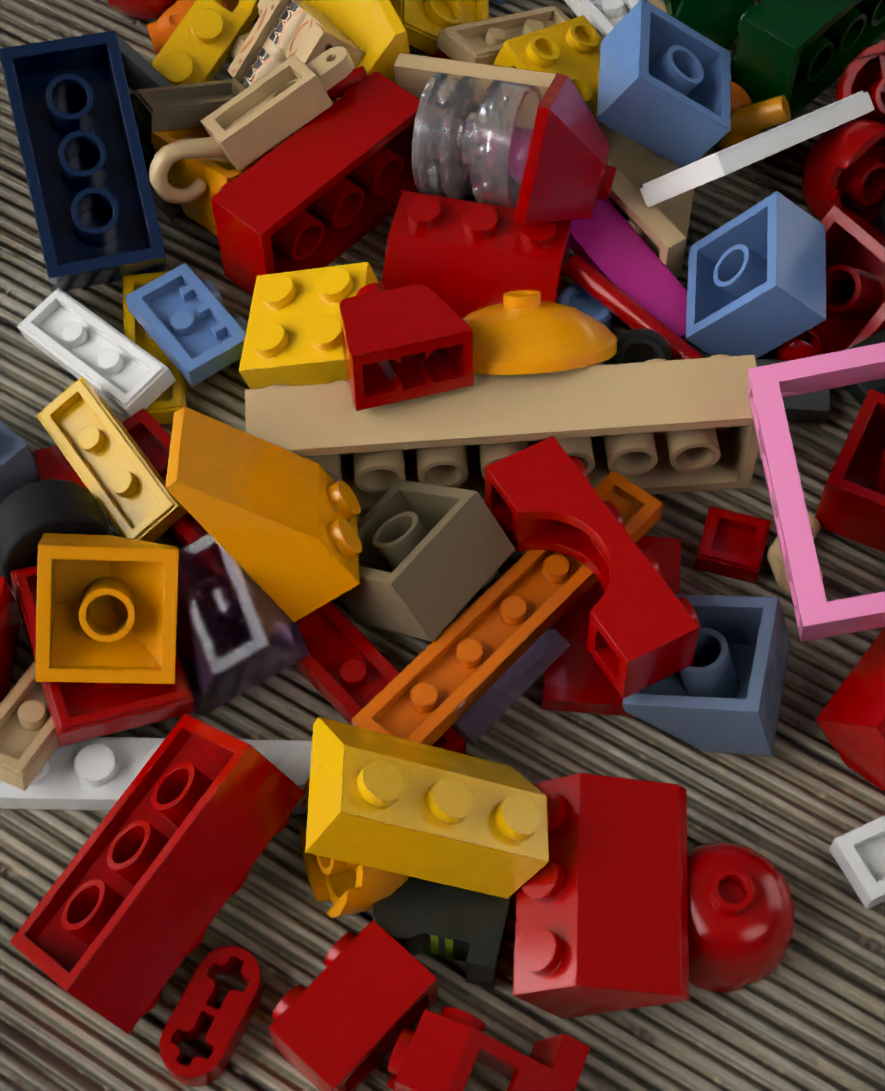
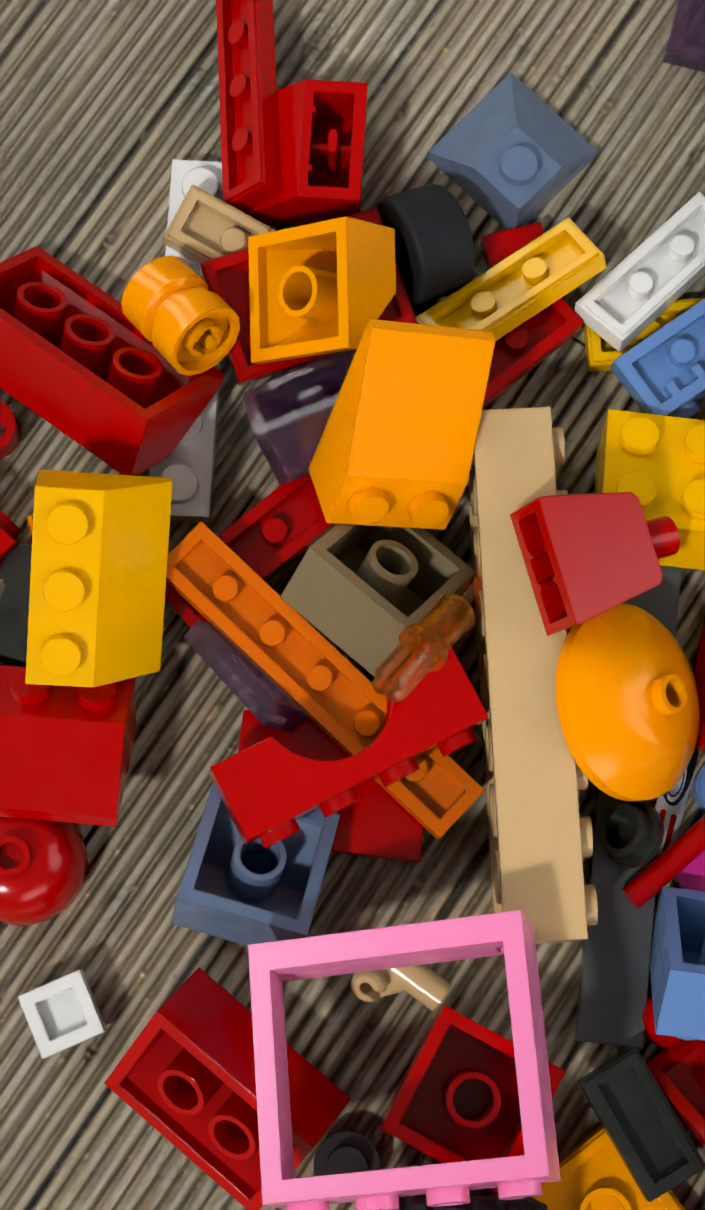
camera: 90 degrees right, 20 degrees up
red tile [693,506,771,584] -> none
none -> light orange wheel [121,255,240,376]
none -> clear orange axle [372,594,475,702]

